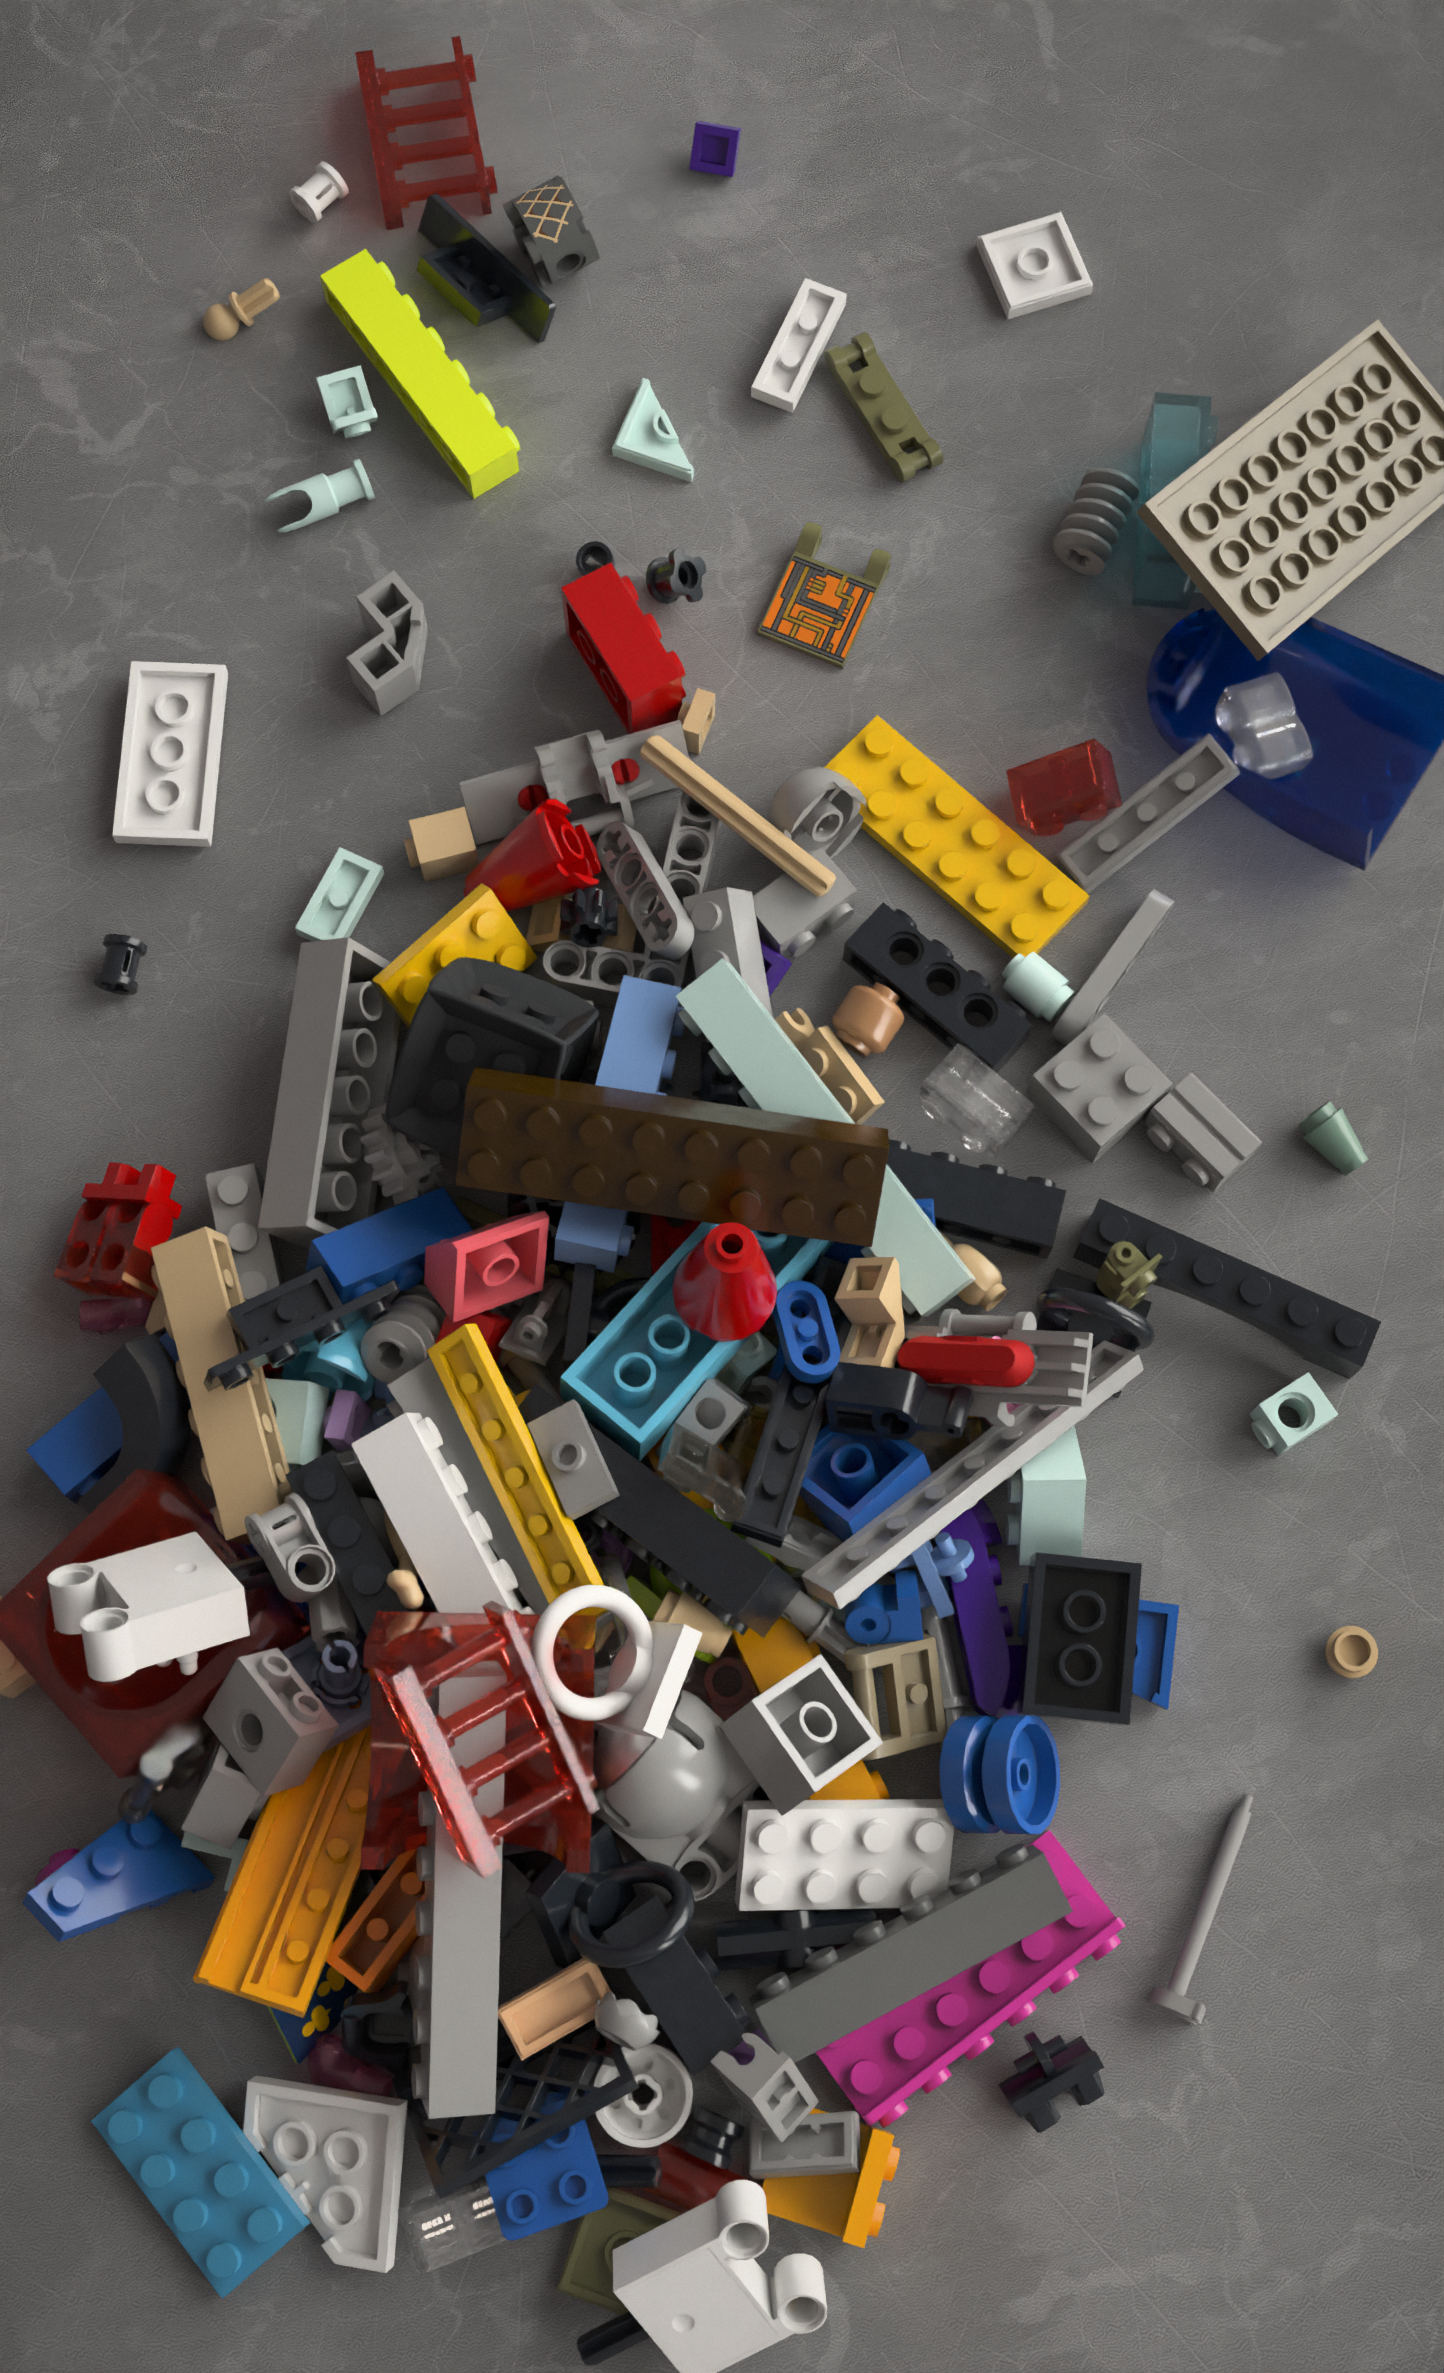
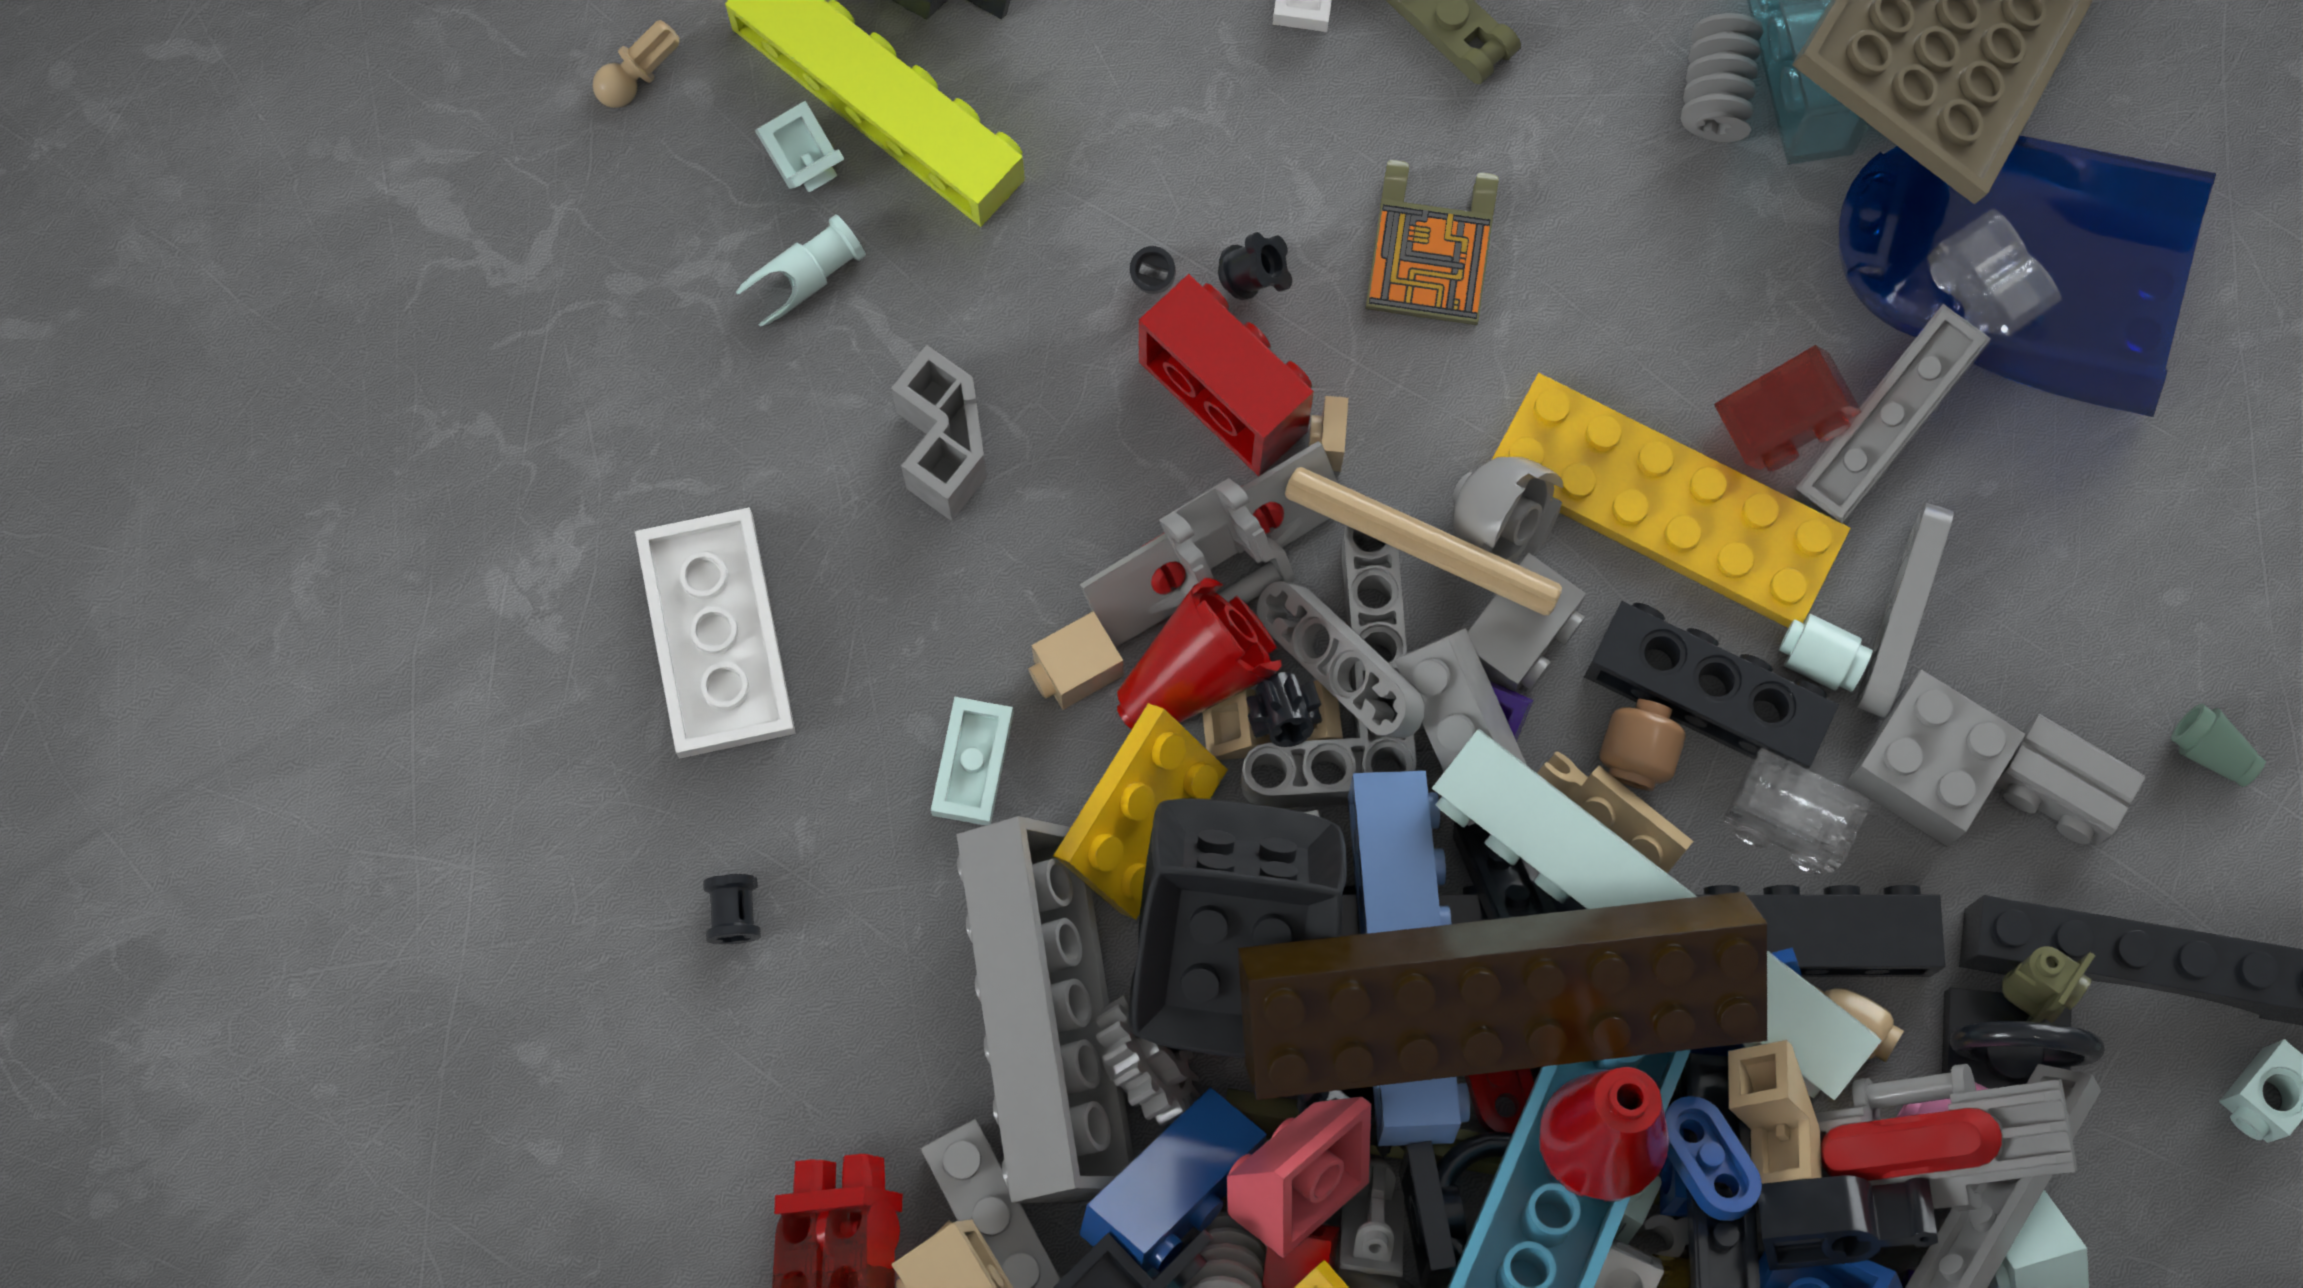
camera: 15 degrees left, 0 degrees up
light aqua tile [612,378,694,482] -> none

